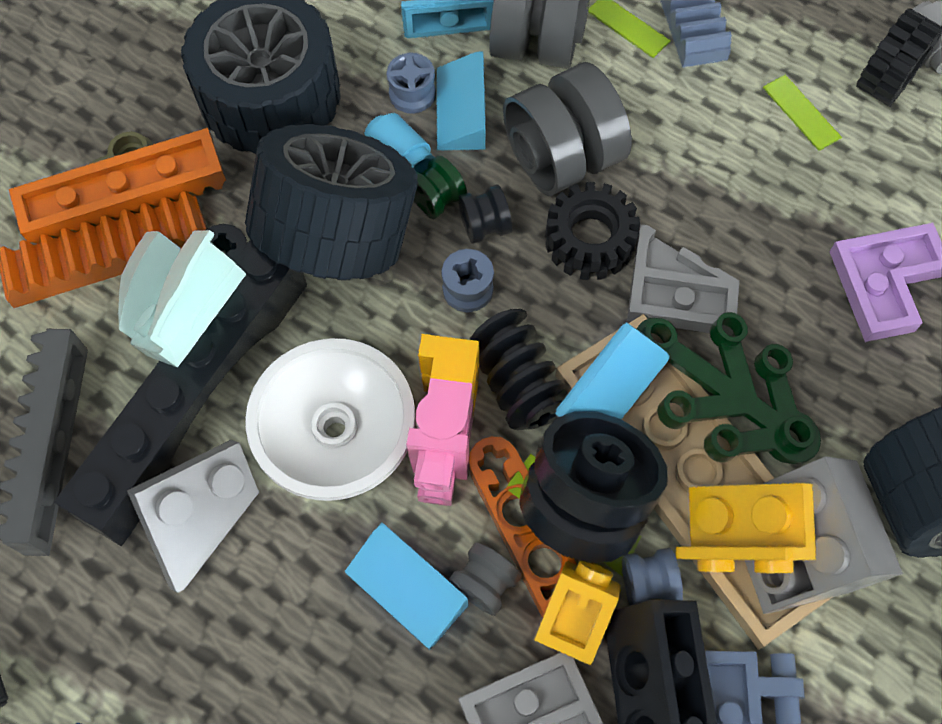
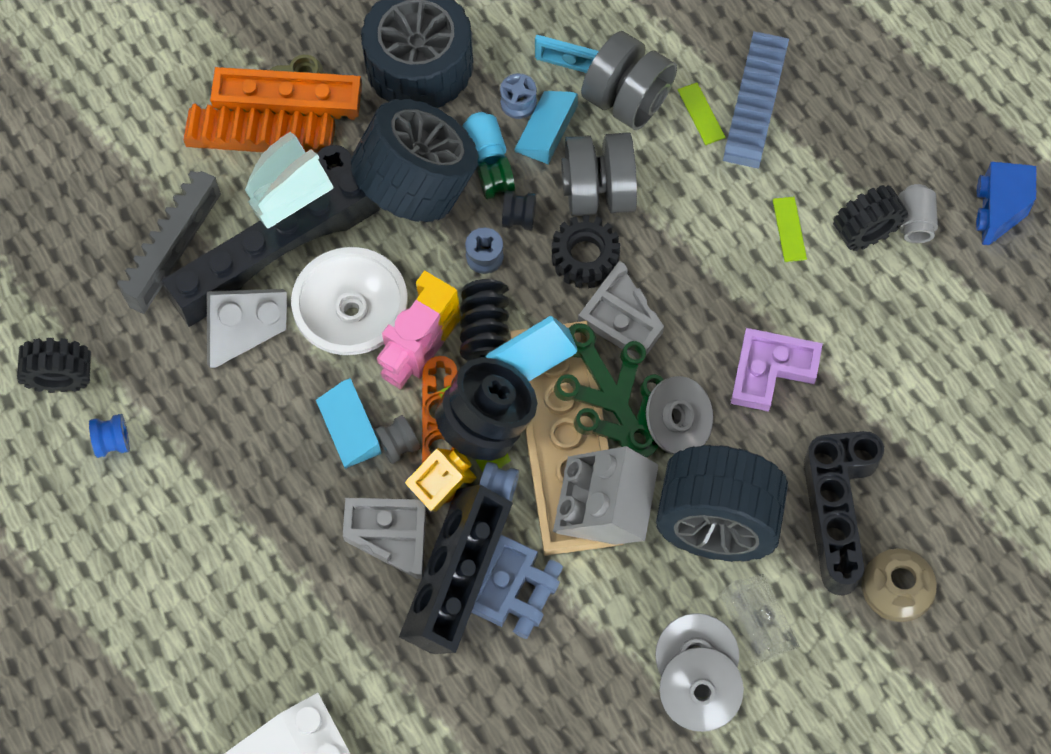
camera: 25 degrees right, 0 degrees up
yellow bracket [676,483,816,573] -> none
none -> light grey dish [646,376,713,454]

